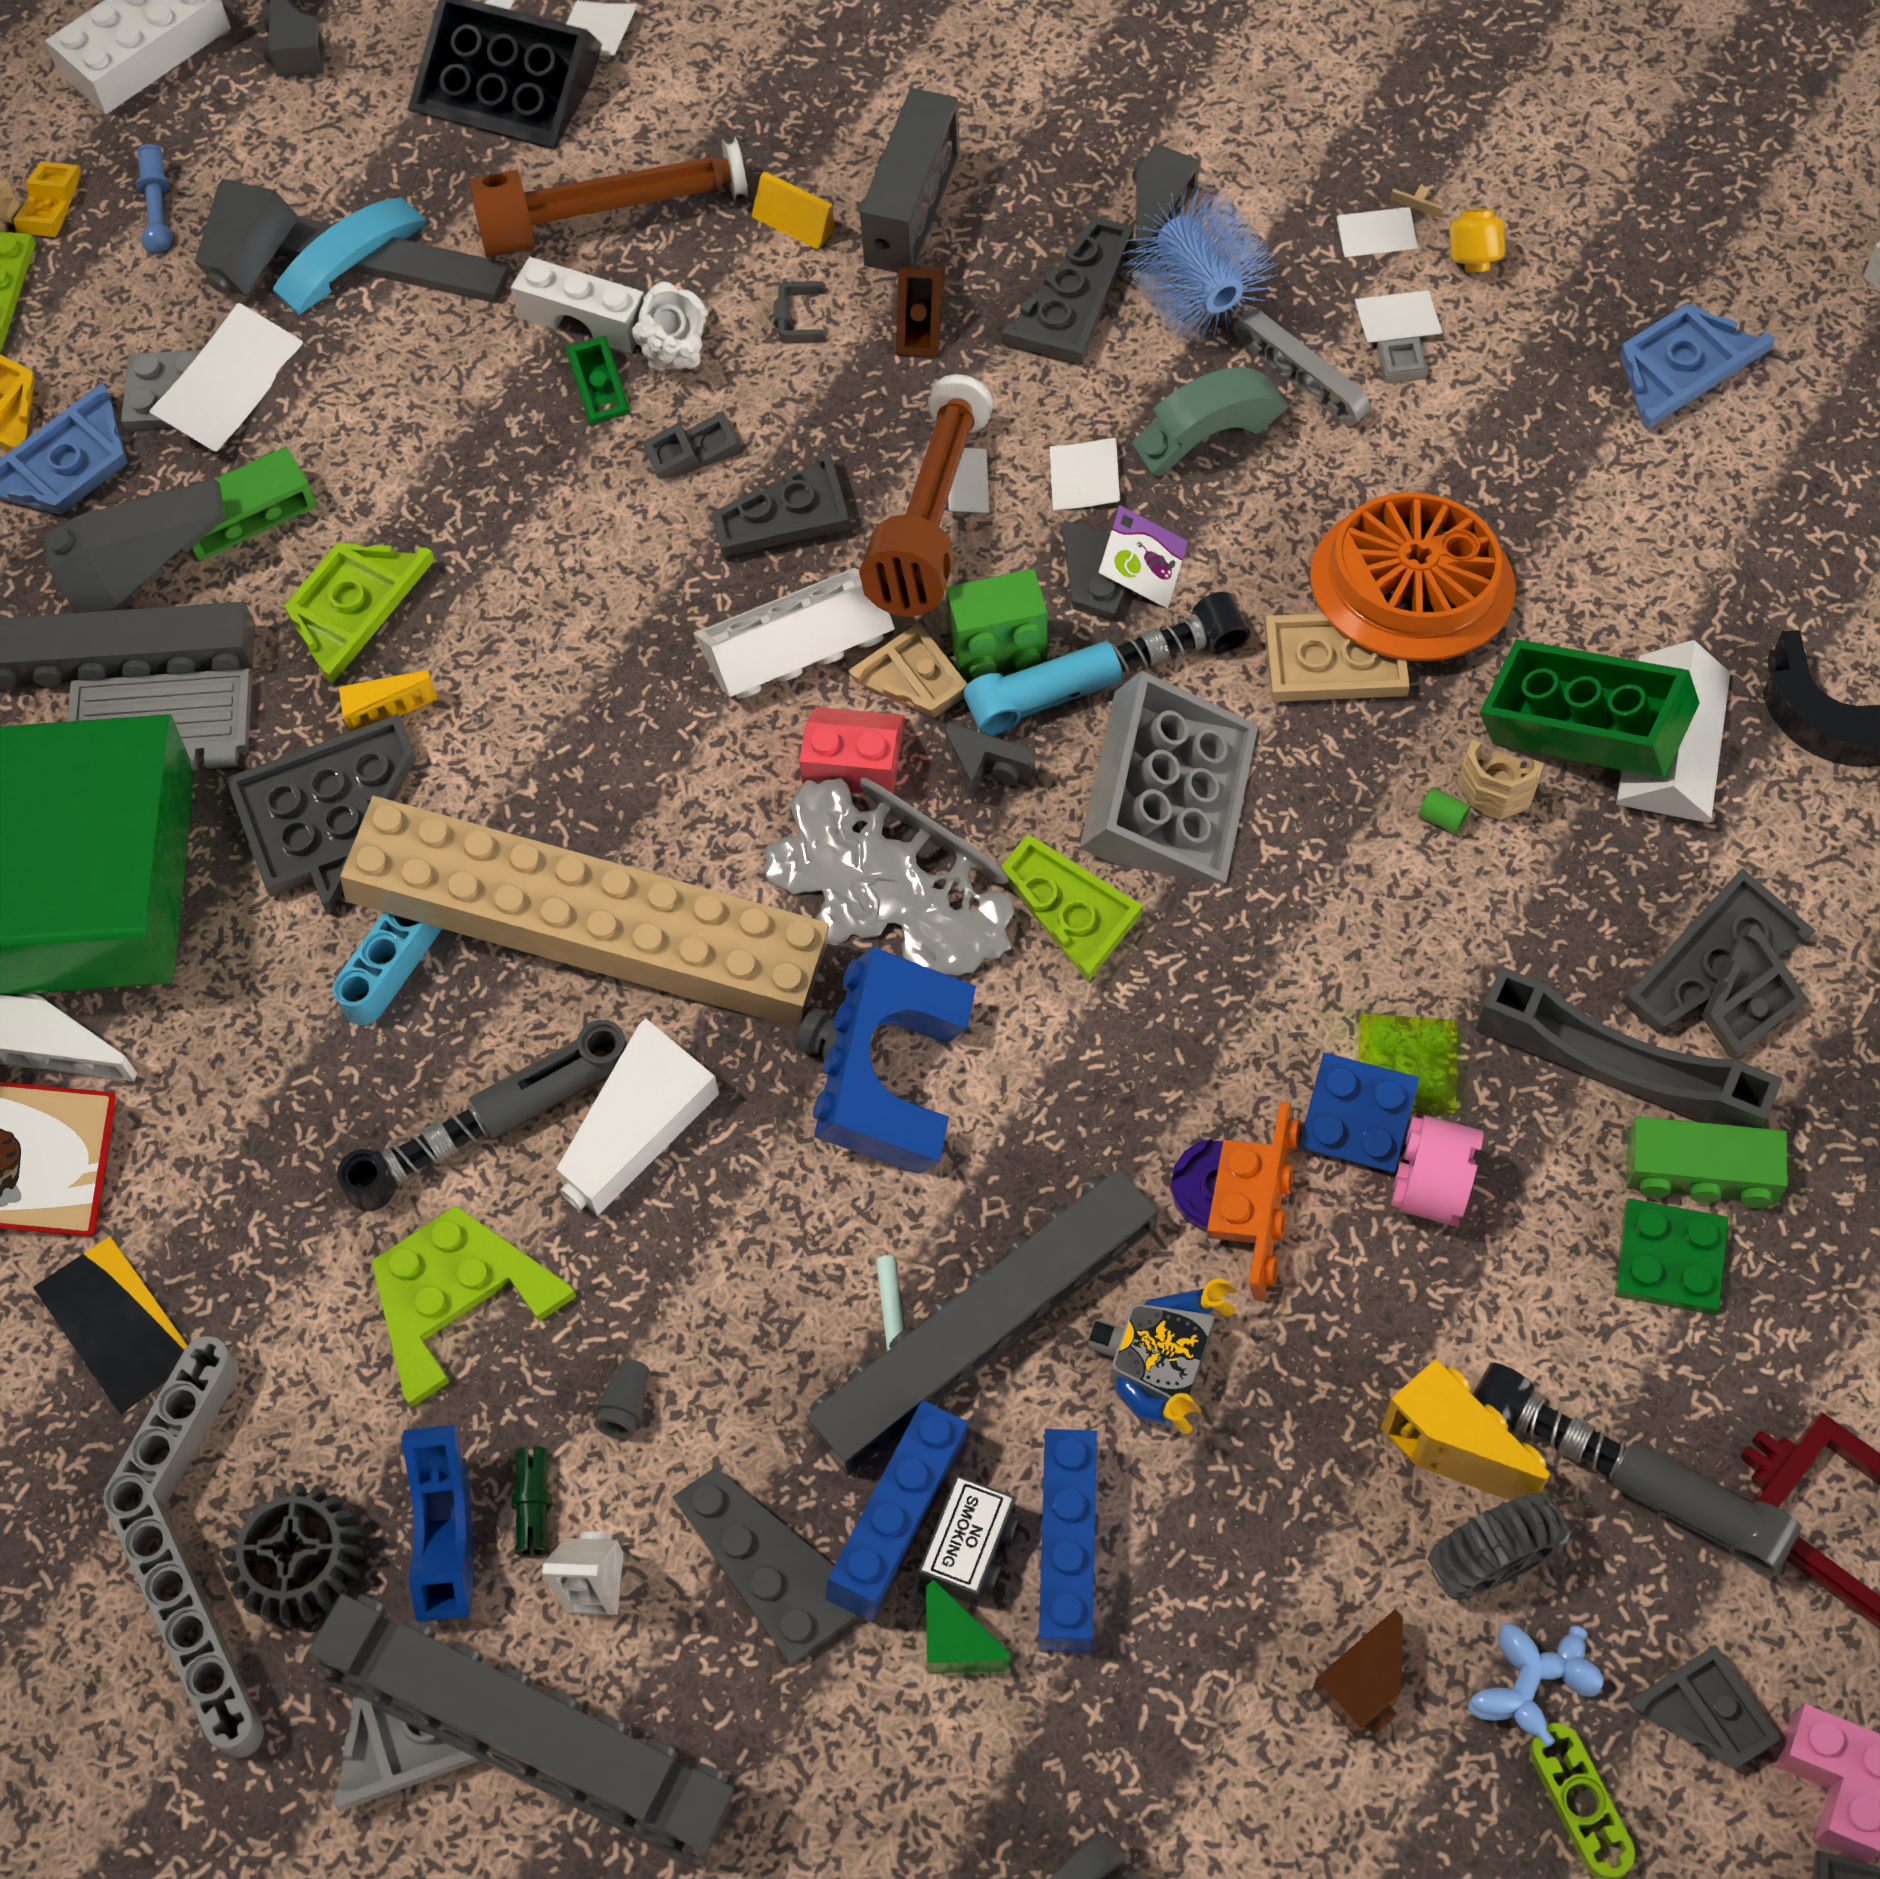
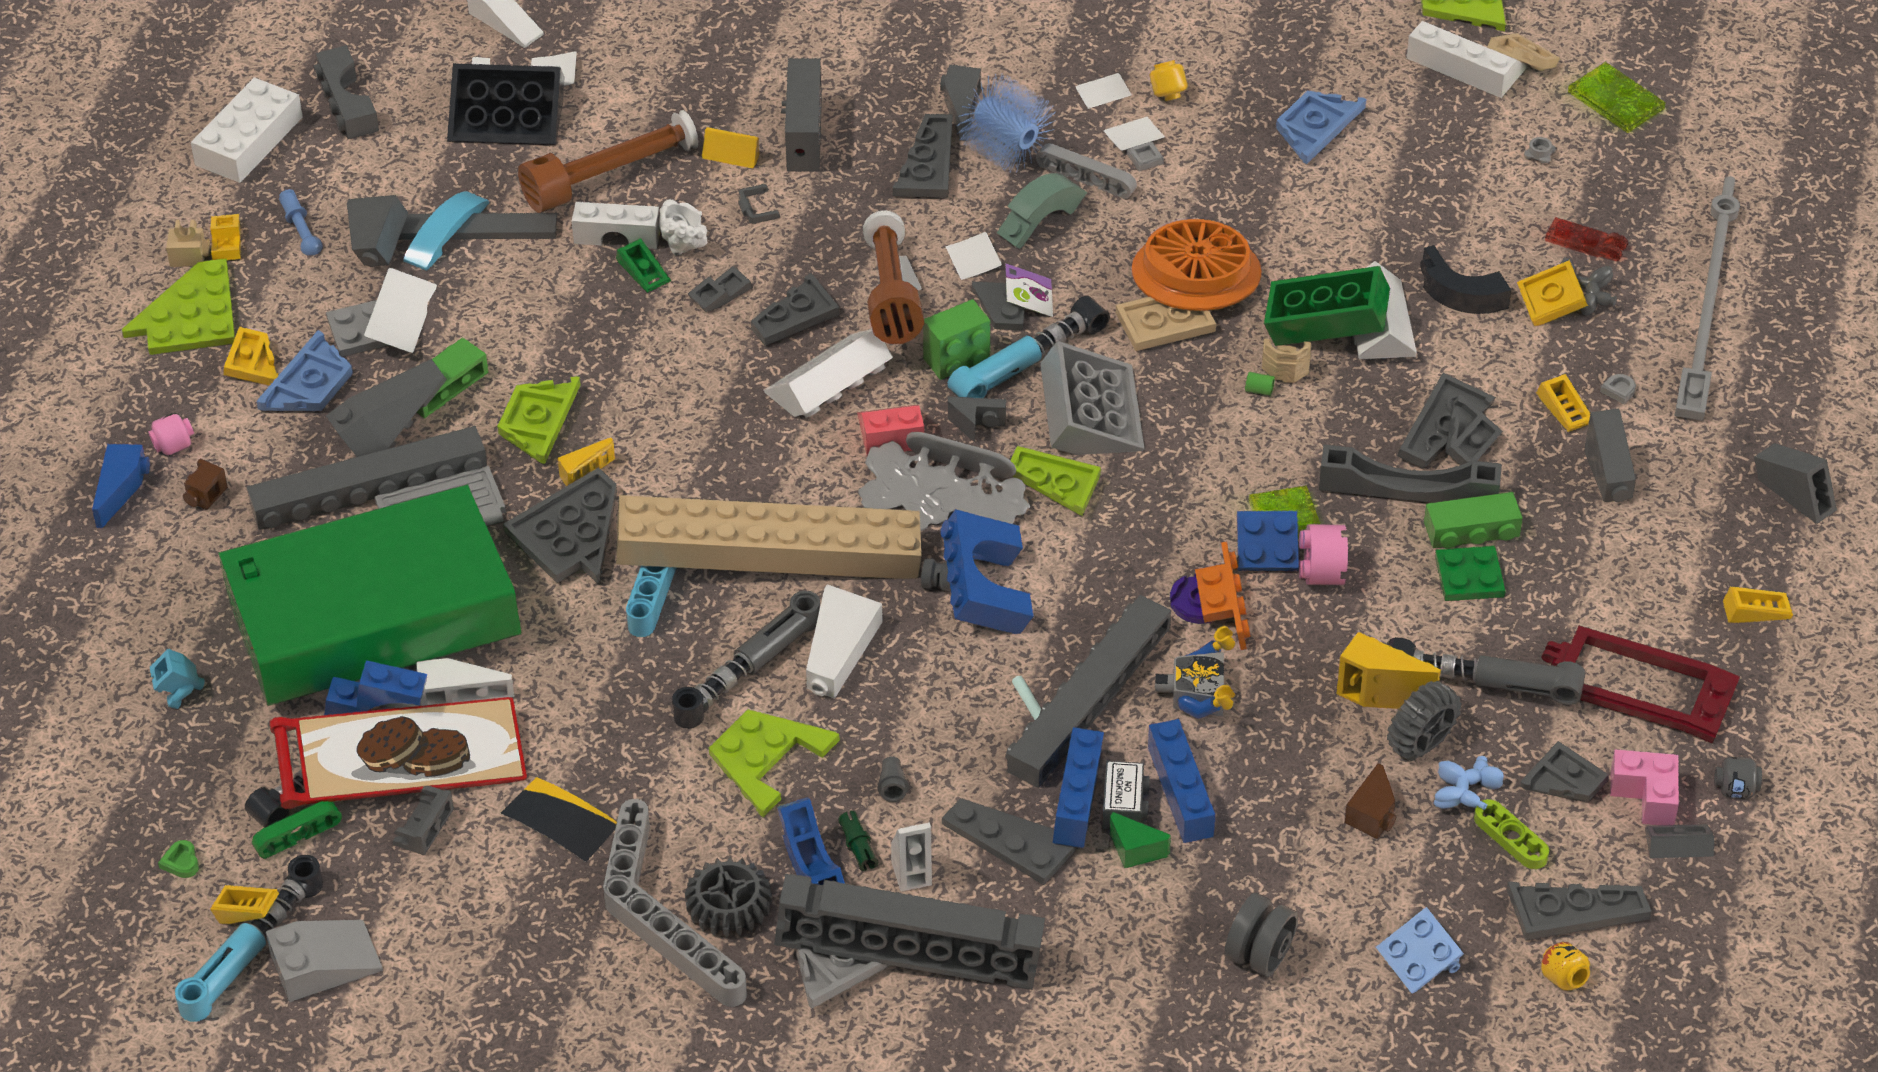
camera: 20 degrees left, 15 degrees down
tan wing [848,622,968,718] -> none
reddish brown slope [896,264,945,357] -> none
tan piece [1390,184,1443,218] -> none

